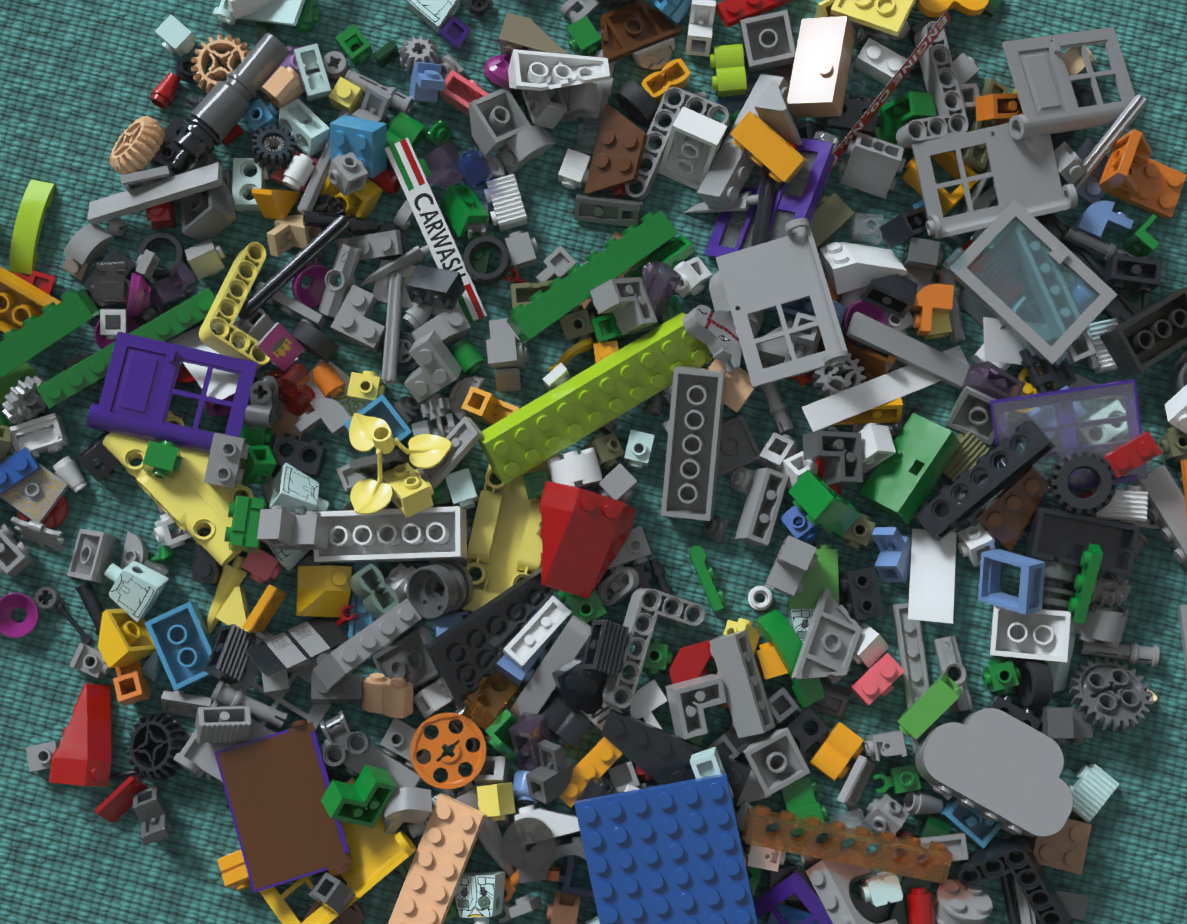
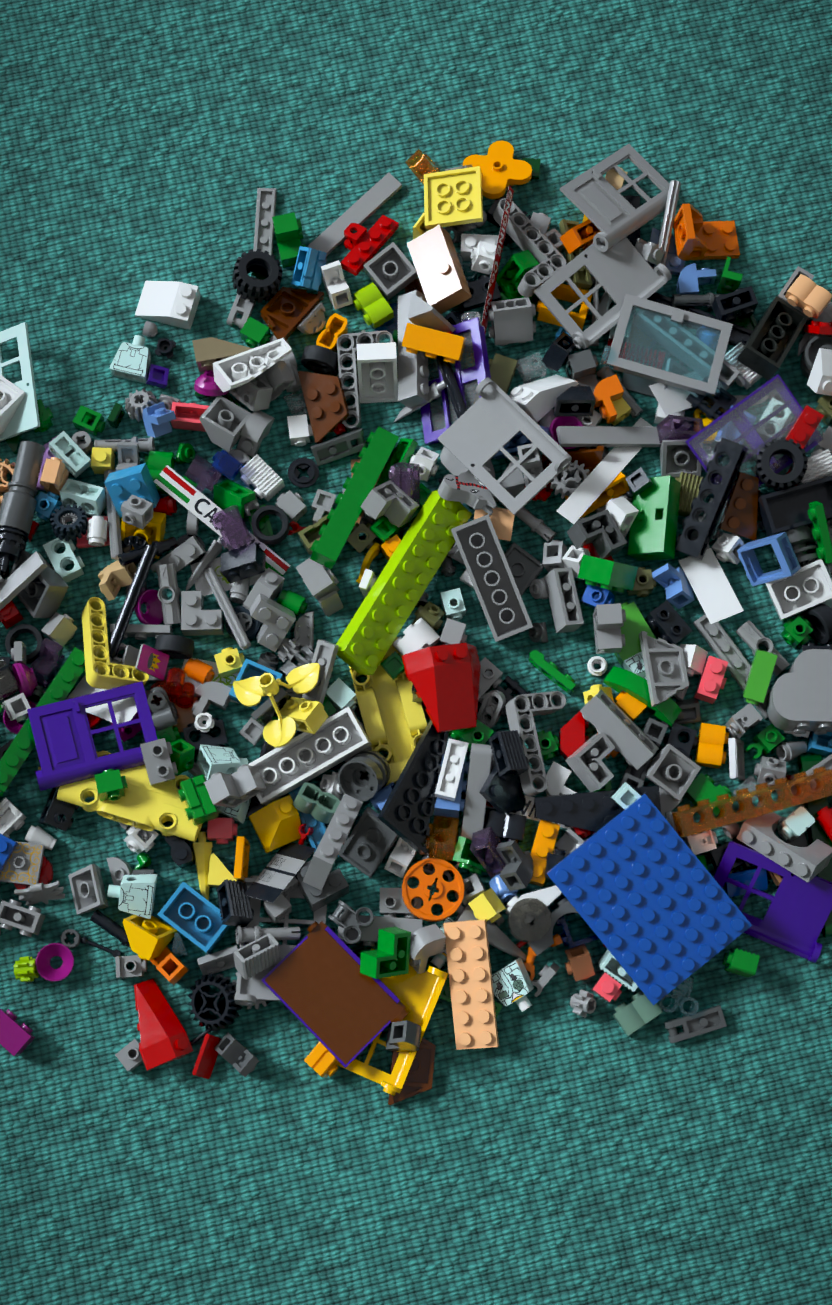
camera: 30 degrees left, 5 degrees down
light orange slope [252,188,300,220] -> none
light nougat brick [362,673,413,718] -> none
light orange brick [461,386,520,425] -> none
none -> white plate [194,713,214,732]
none -> clear purple brick [212,504,253,551]
none -> black gear [288,458,319,489]
none -> white brick [470,241,497,275]
none -> plate [625,467,653,496]

